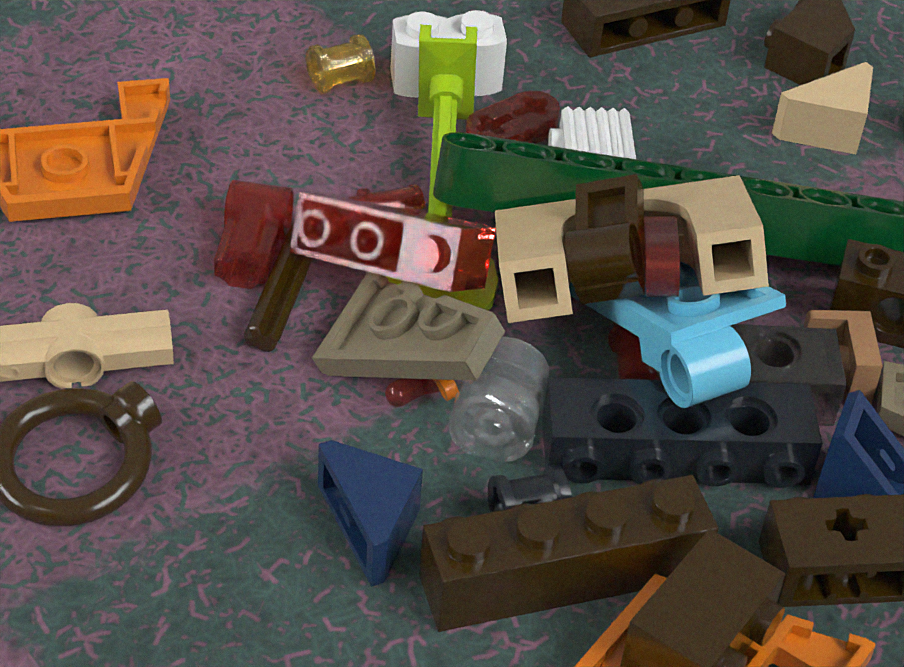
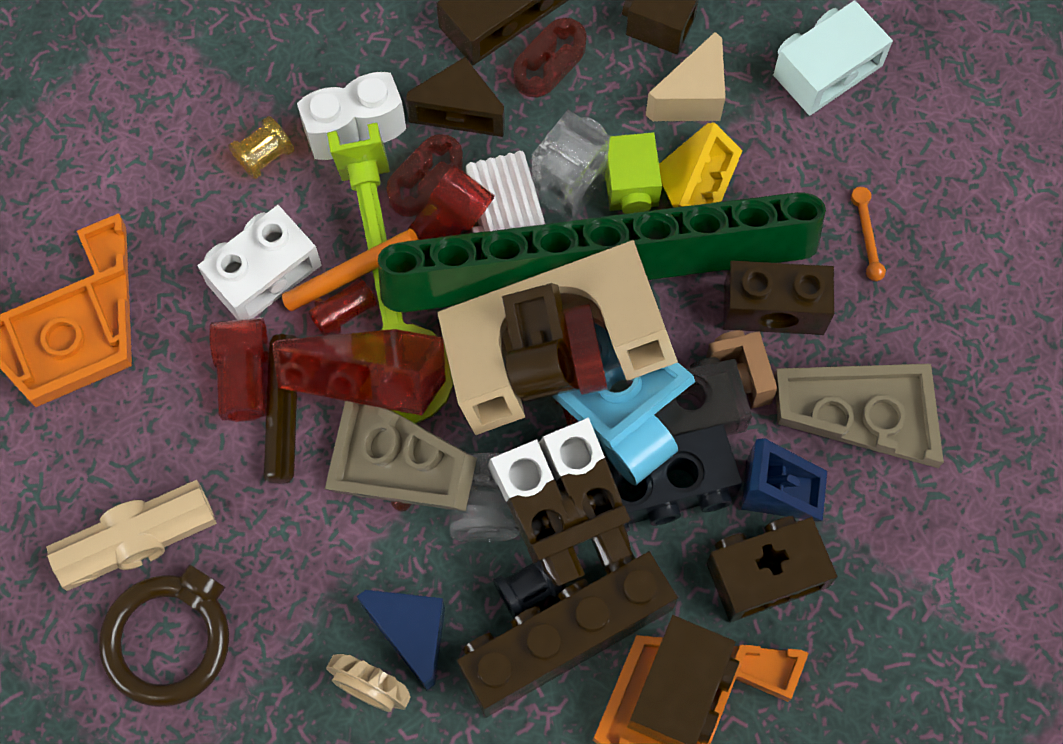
camera: 10 degrees left, 25 degrees up
none -> white brick [197,205,322,326]
none -> orange bar [282,229,419,311]
none -> tan gear [326,654,411,712]
none -> dark brown slope [406,57,505,137]
none -> clear red piece [408,164,495,240]
none -> dark brown hips [487,418,632,587]
none -> clear red beam [513,18,587,98]
none -> clear brick [532,109,610,221]
none -> lime brick [603,132,662,214]
none -> yellow slope [659,122,743,208]

